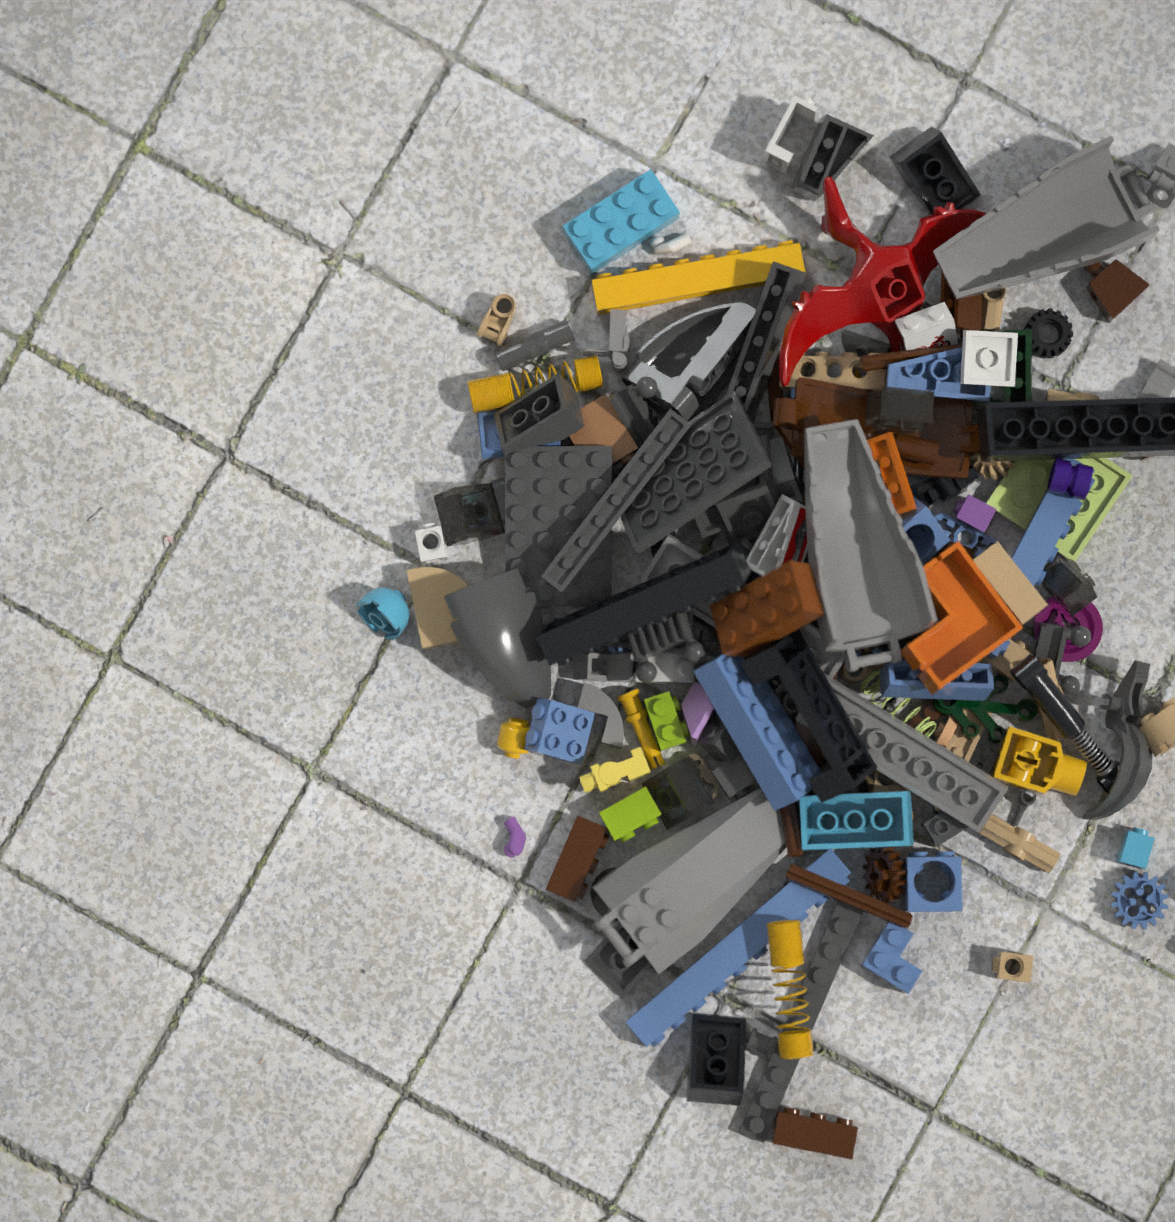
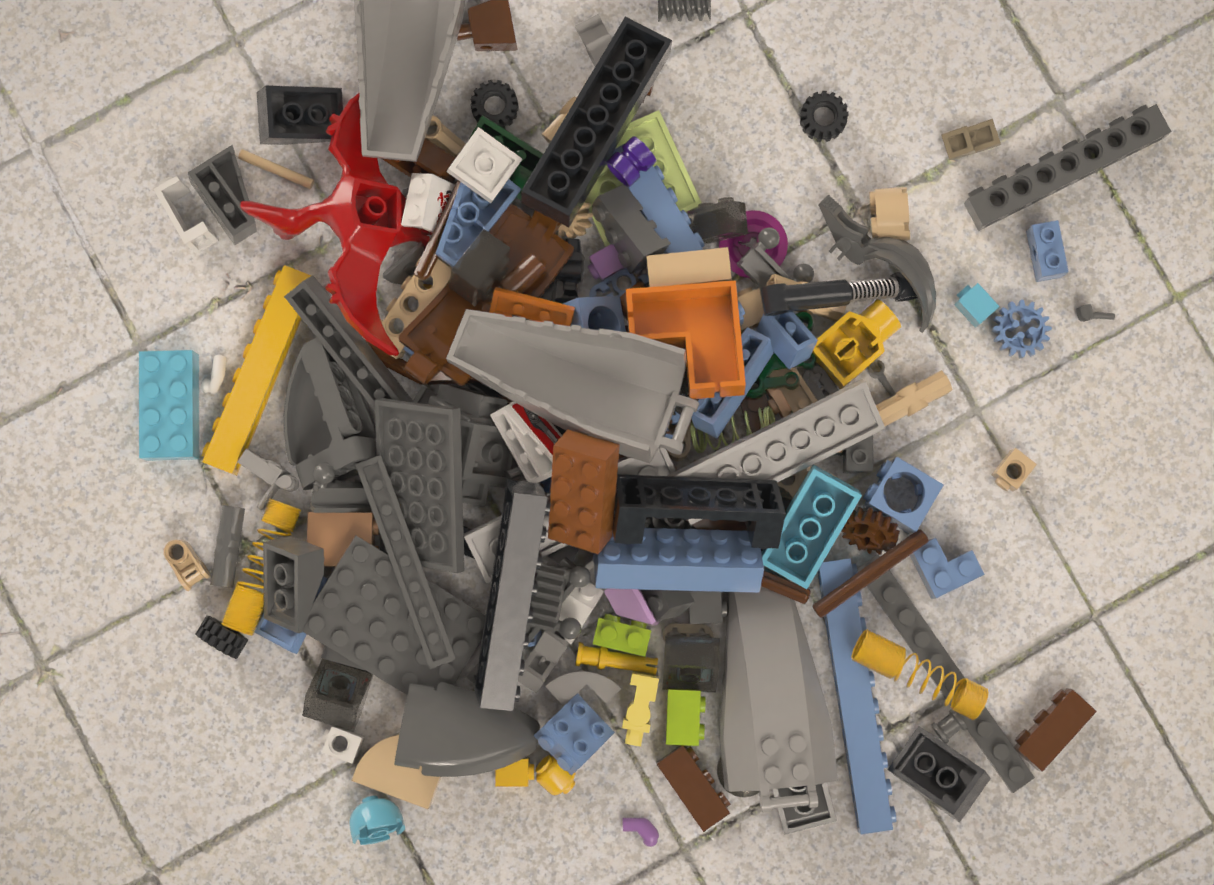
camera: 50 degrees left, 0 degrees up
none -> black tyre [195,615,249,659]
none -> tan bar [238,149,314,189]
none -> yellow brick [495,757,535,787]
none -> dark grey wedge [592,184,671,274]
none -> medium blue brick [756,311,818,369]

